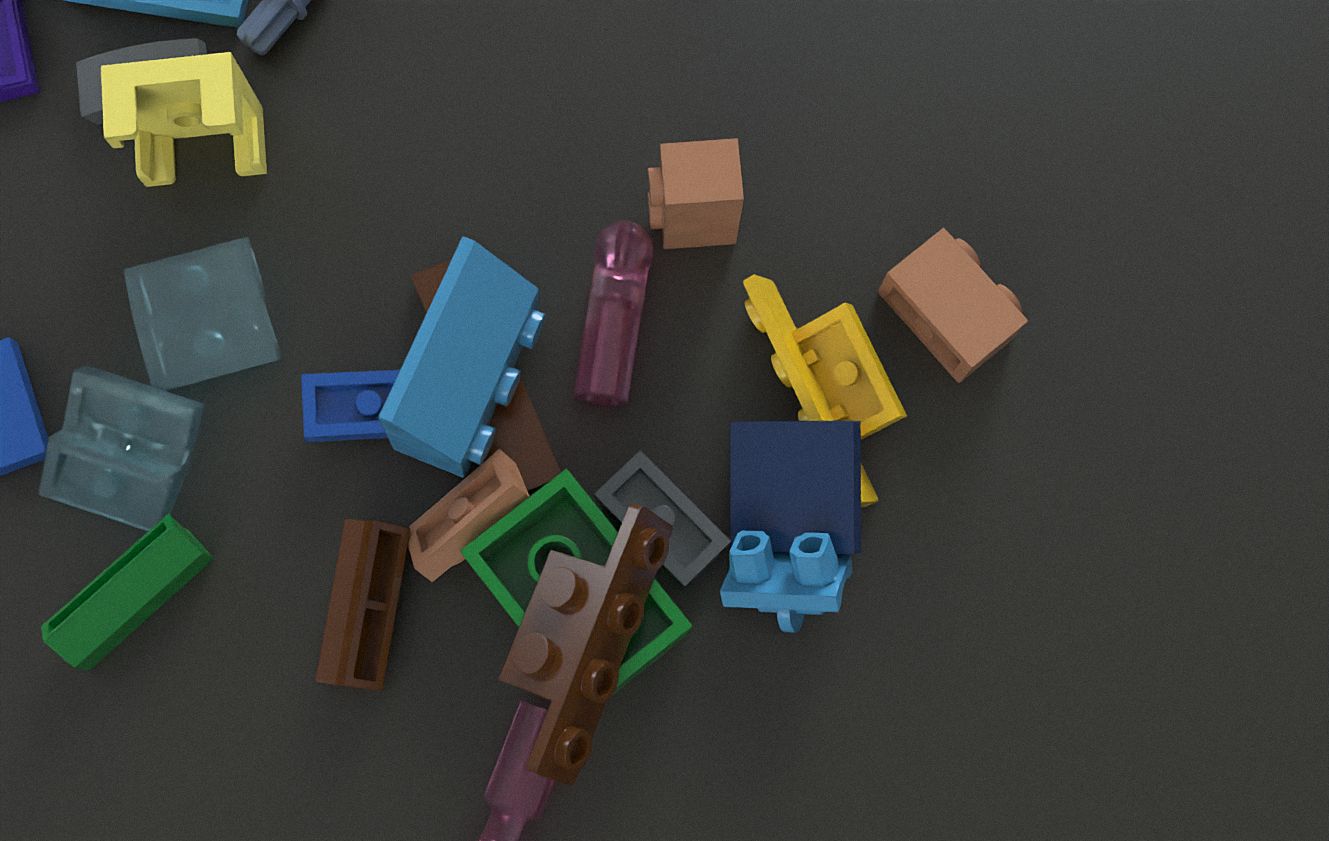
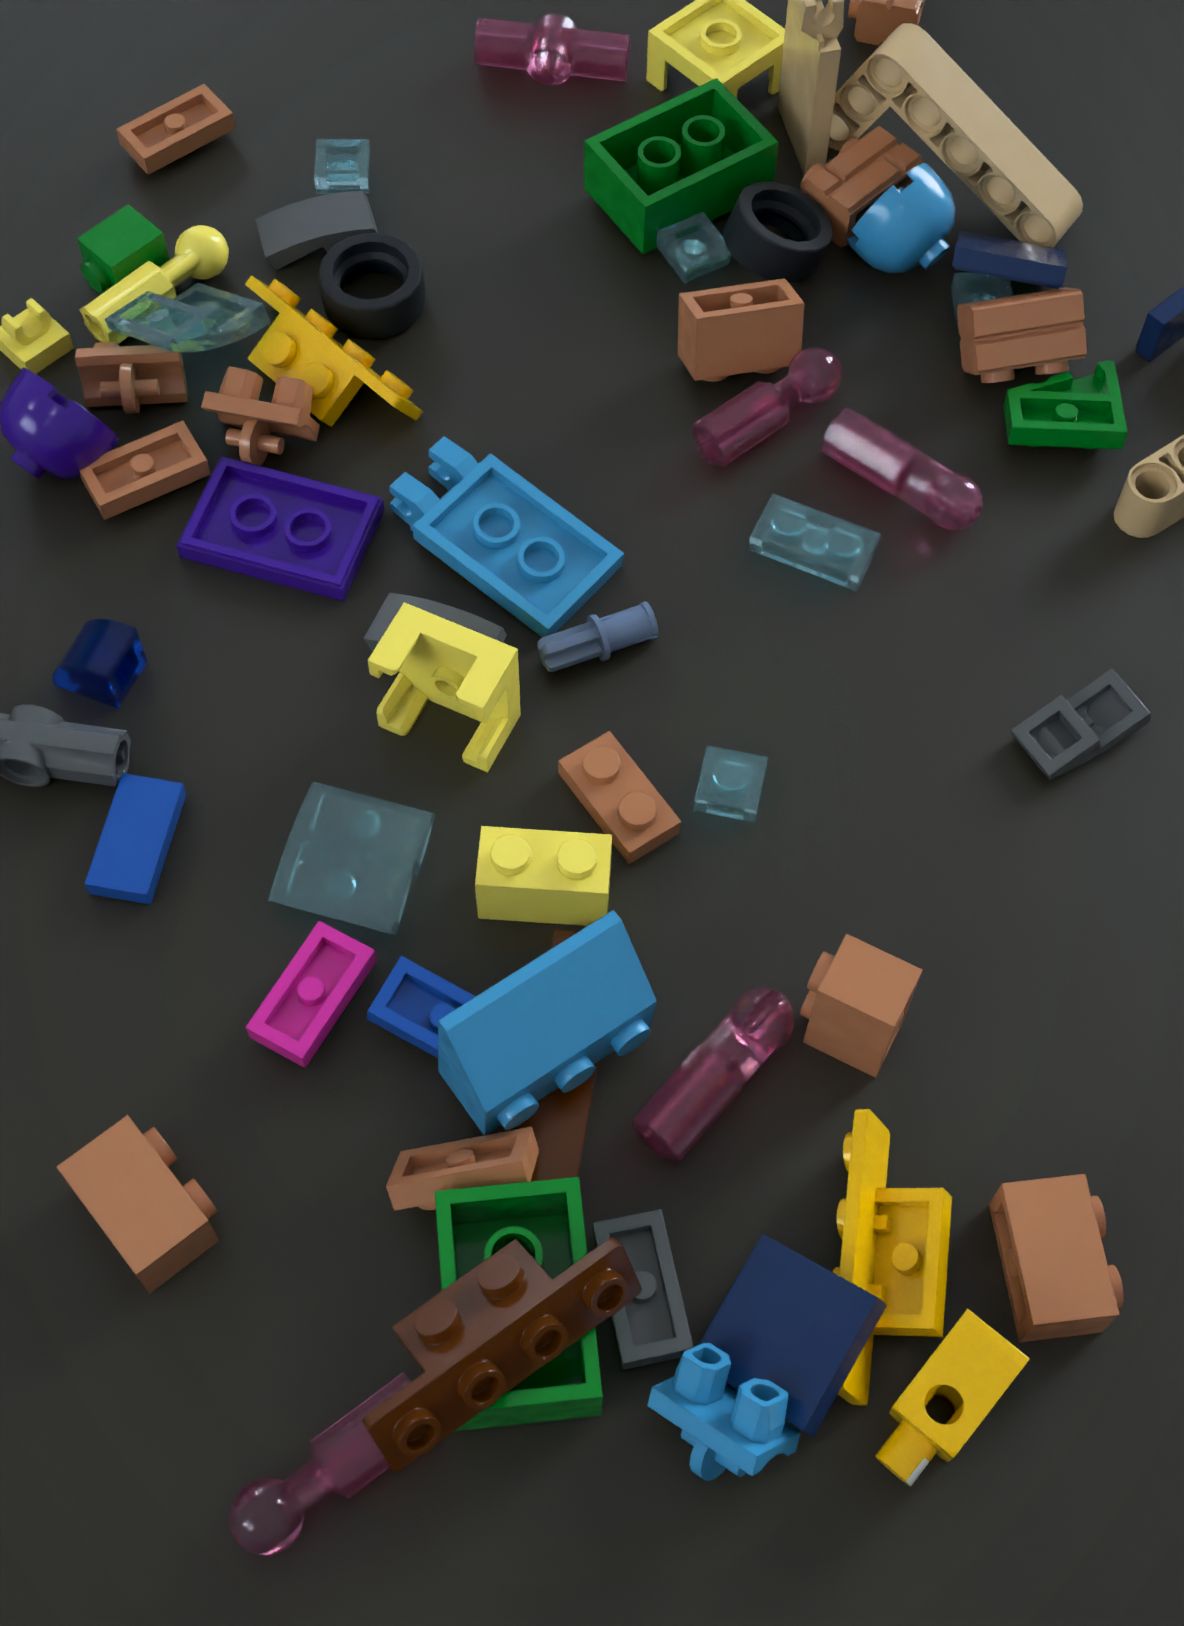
camera: 35 degrees right, 15 degrees down
clear light blue slope [39,365,204,531] -> none
green piece [41,513,214,671] -> none
reddish brown piece [315,518,410,691] -> none
none -> nougat brick [57,1115,220,1294]
none -> dark pink plate [245,921,377,1068]
none -> light yellow brick [475,826,612,926]
none -> nougat plate [558,731,682,864]
none -> clear light blue plate [693,745,768,823]
none -> yellow torso [875,1309,1030,1487]

